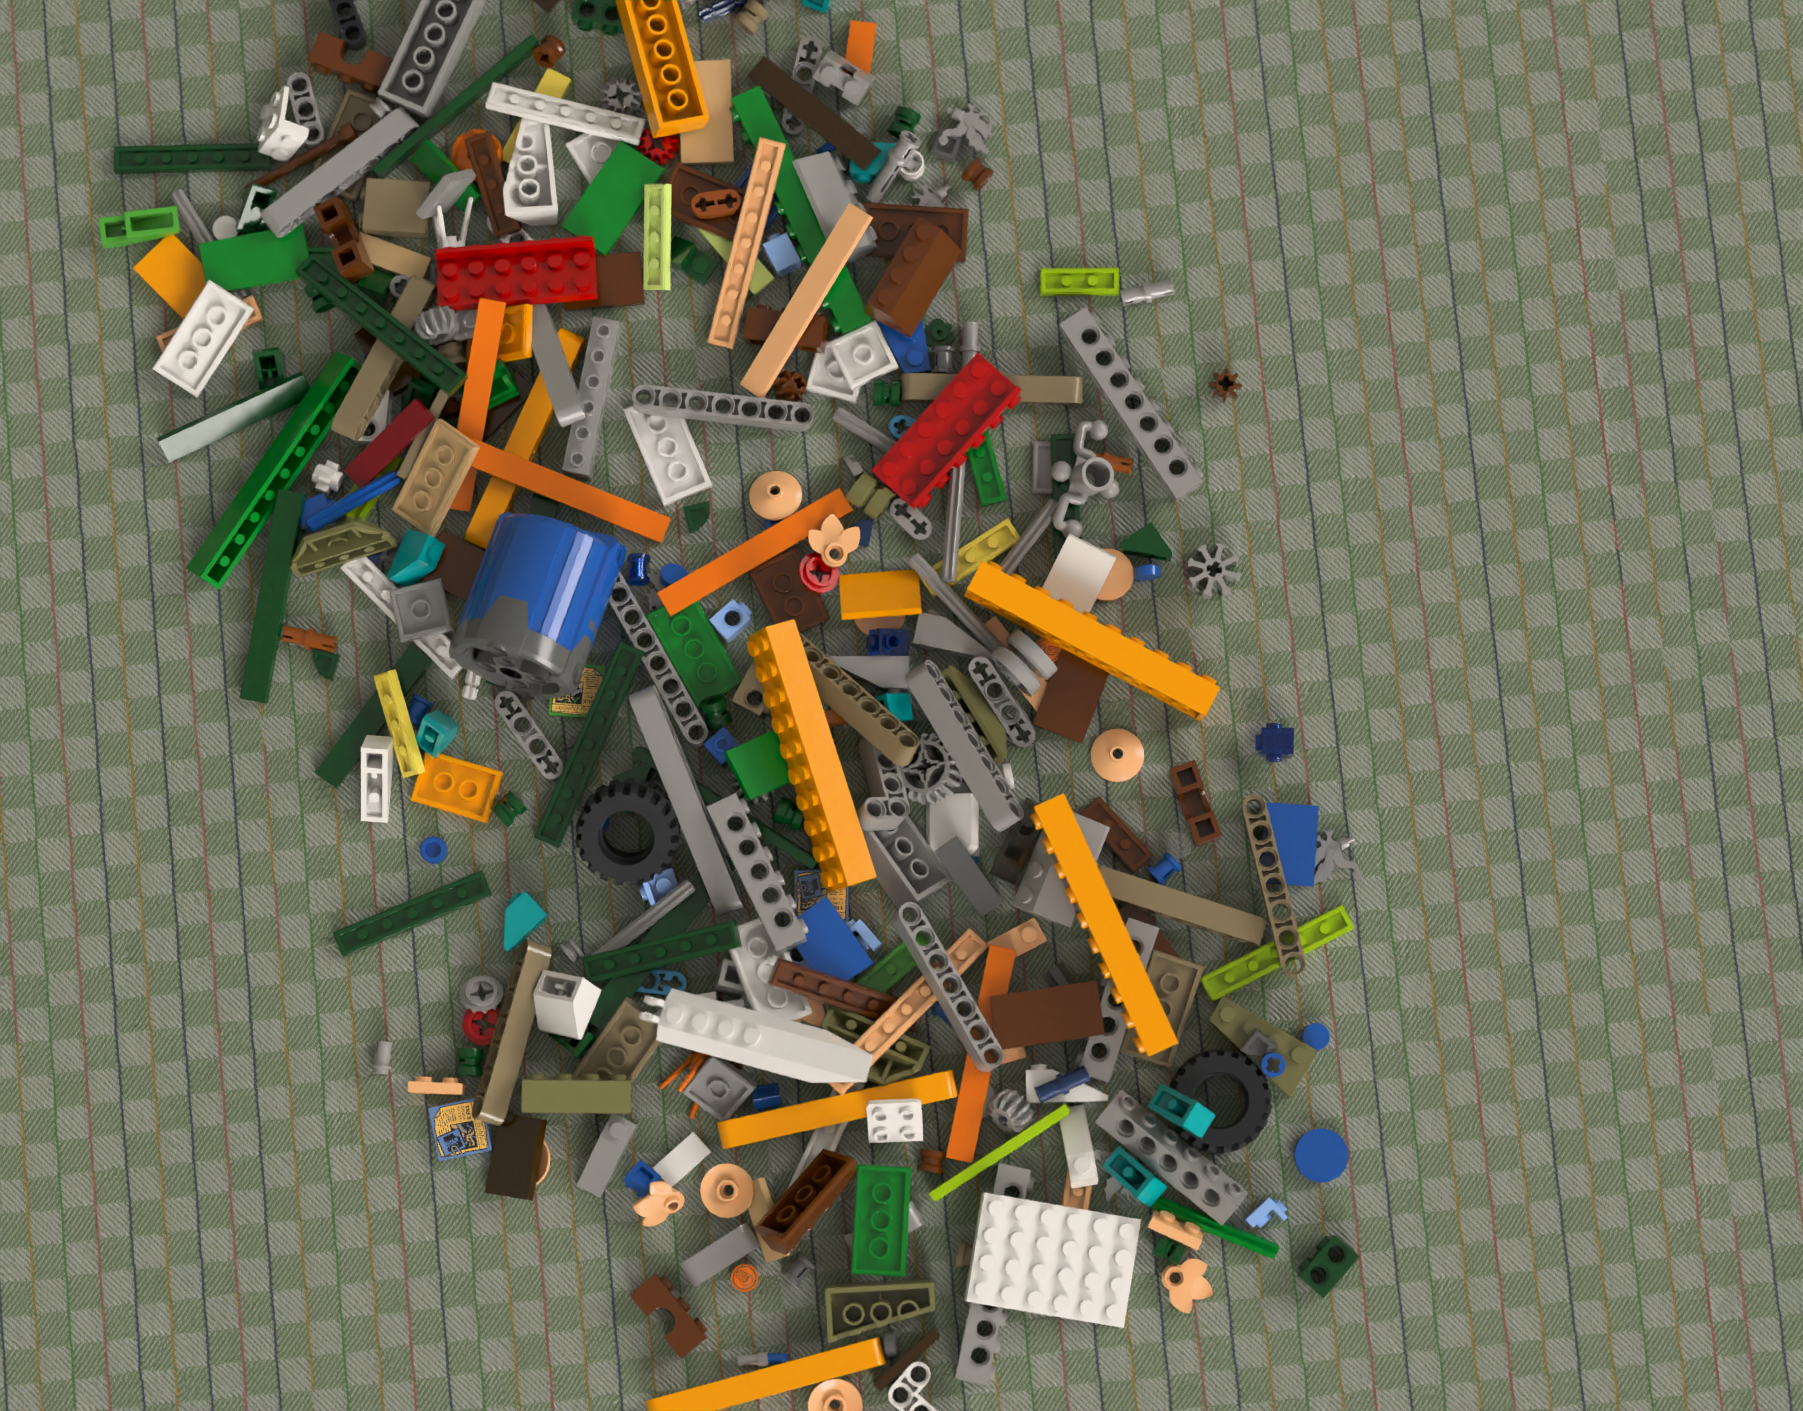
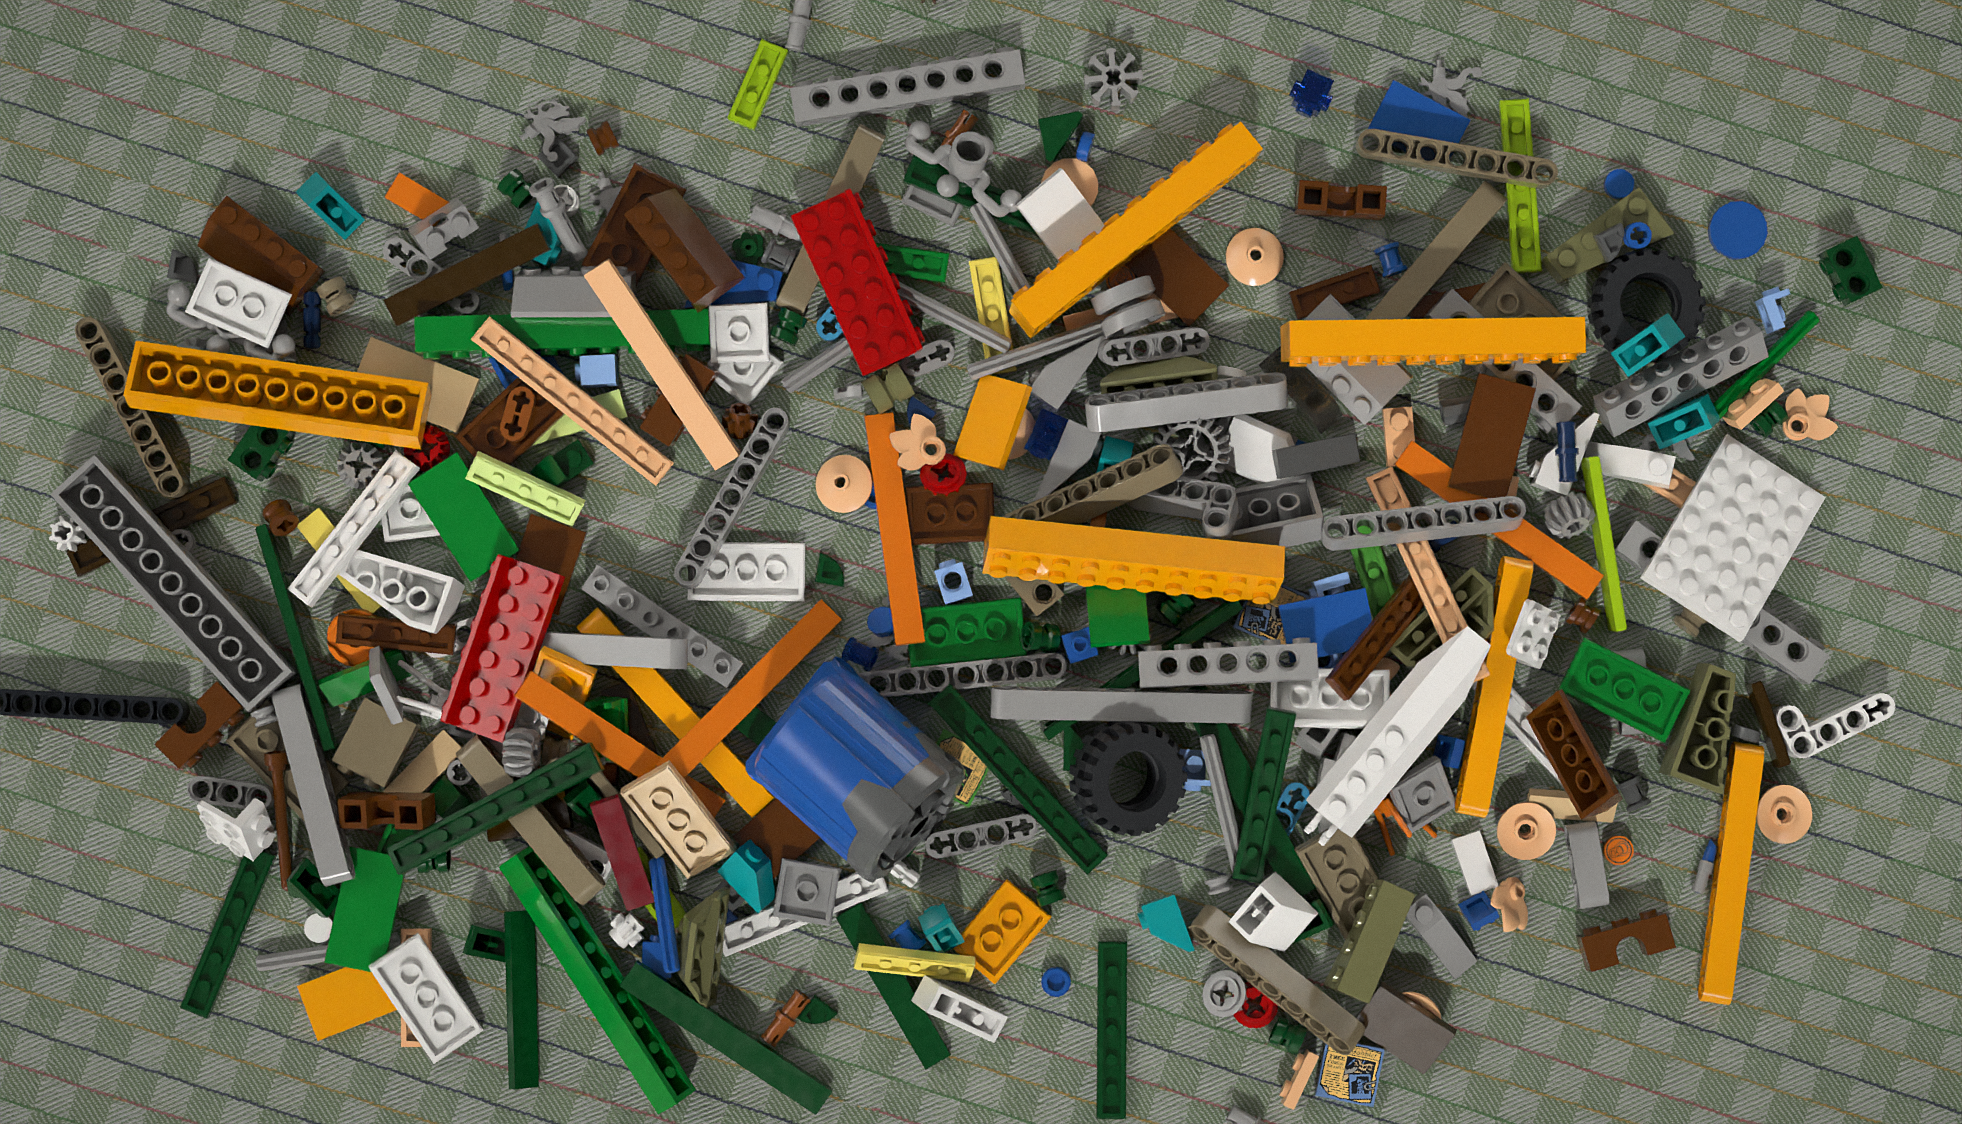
camera: 70 degrees left, 5 degrees up
bright green slope [99,206,180,249] -> none

